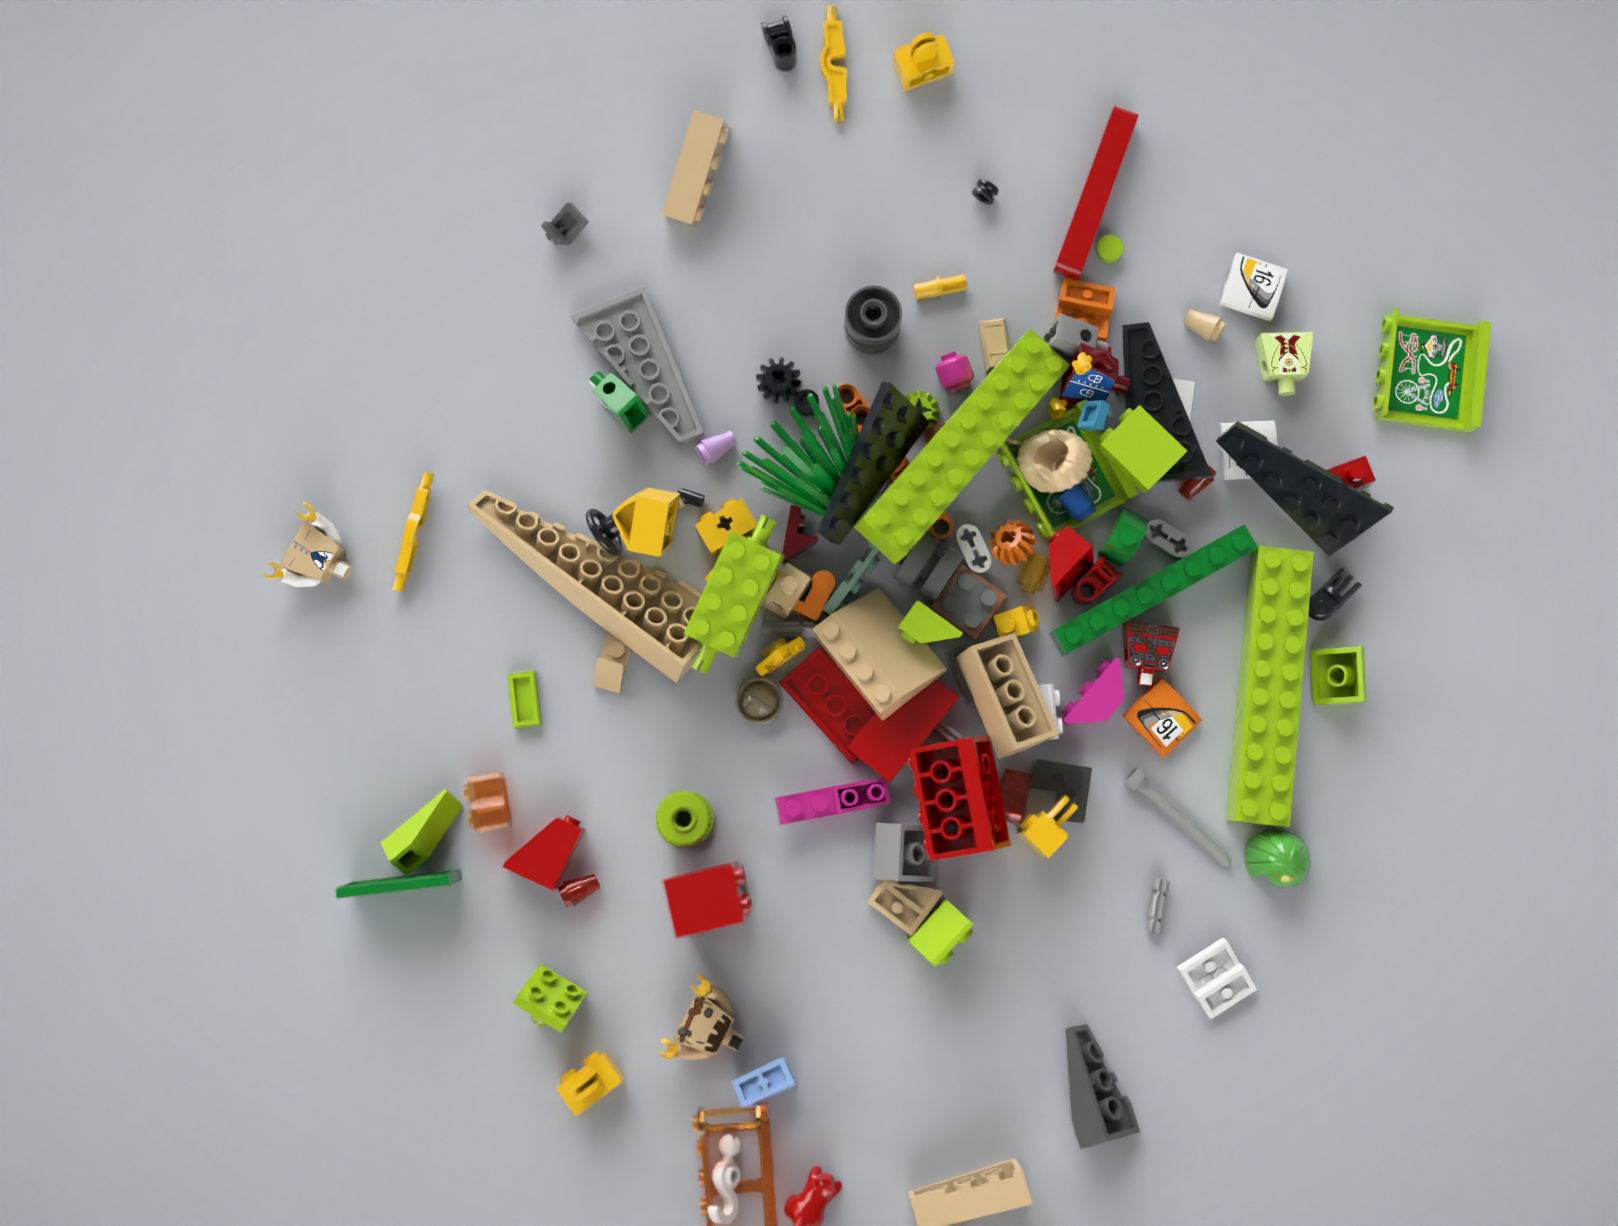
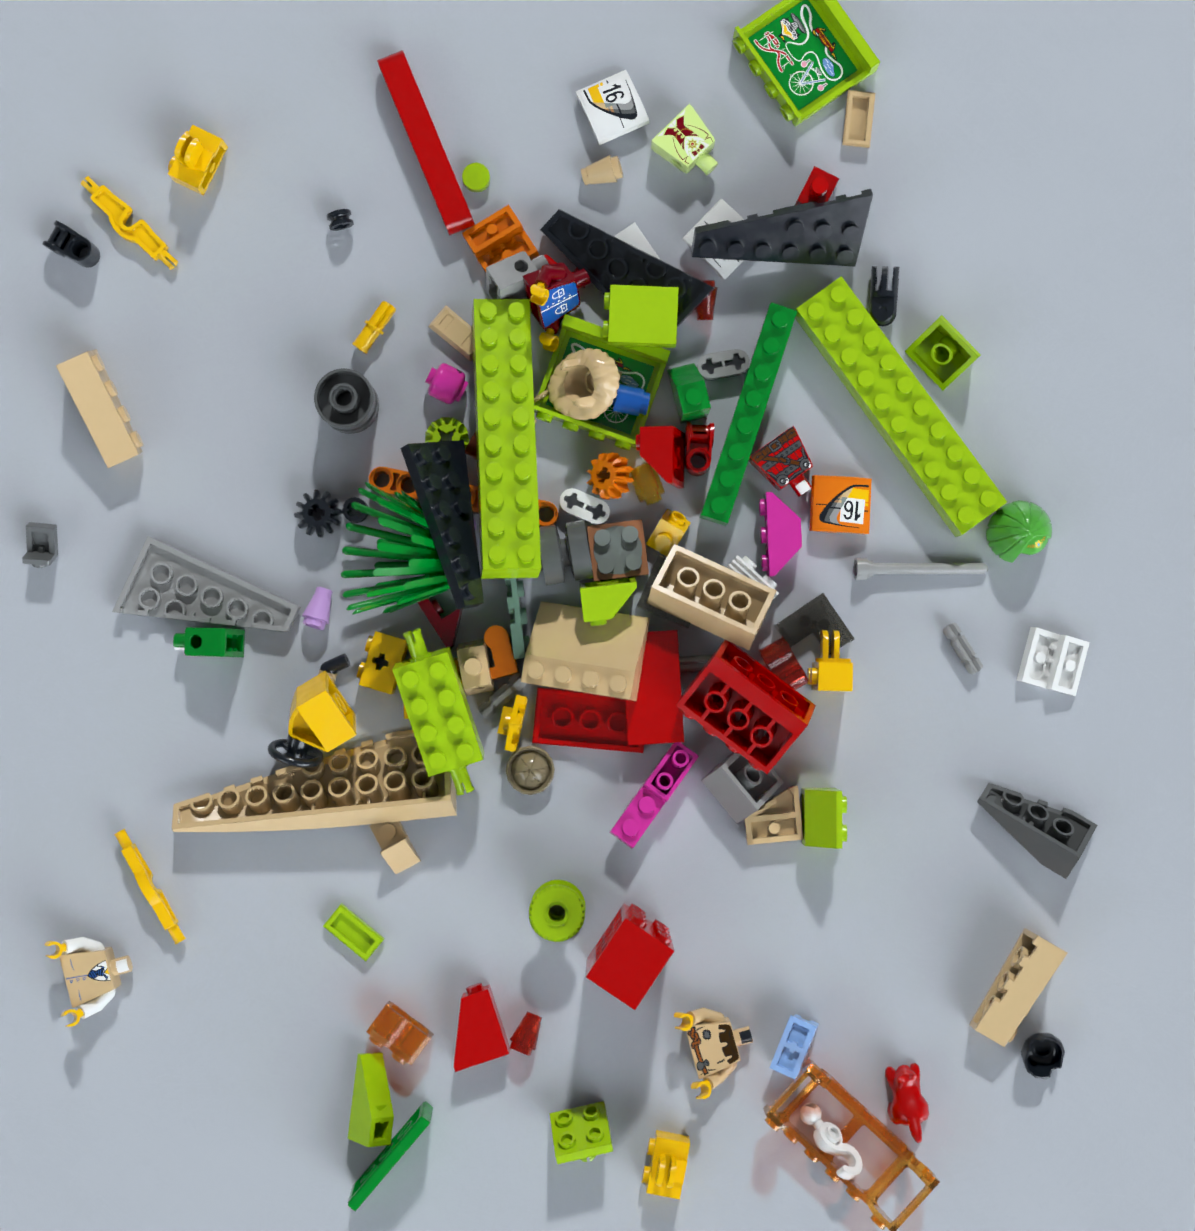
camera: 40 degrees left, 5 degrees up
dark azure tile [1077,400,1114,431] -> none
none -> tan tile [842,90,875,148]

